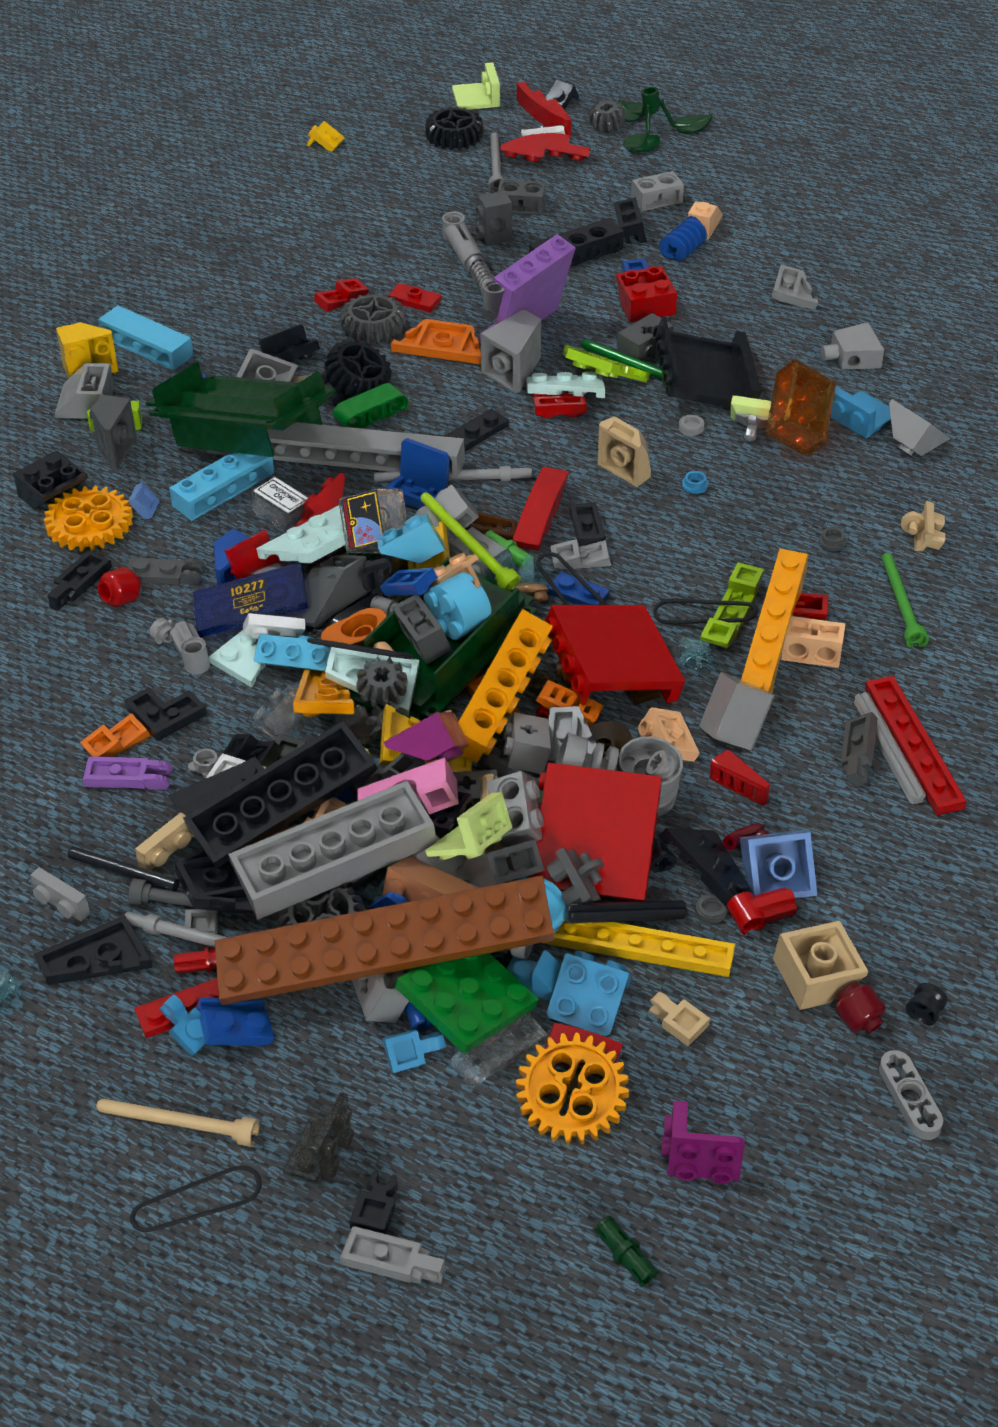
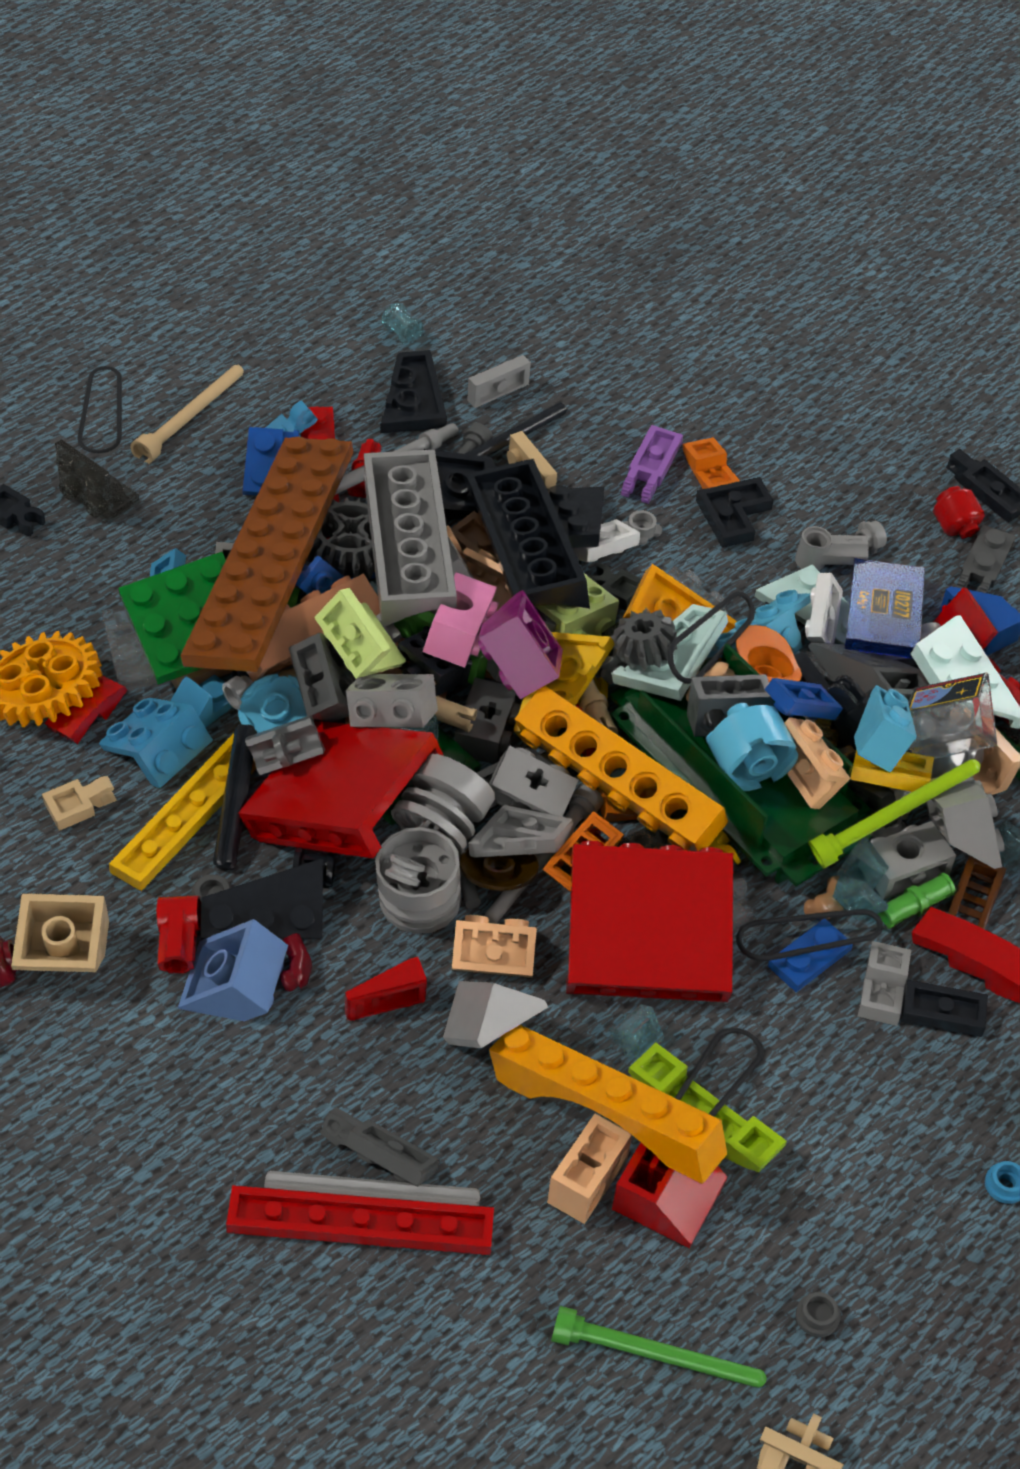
camera: 105 degrees right, 5 degrees up
black slope [223,734,283,767] -> none

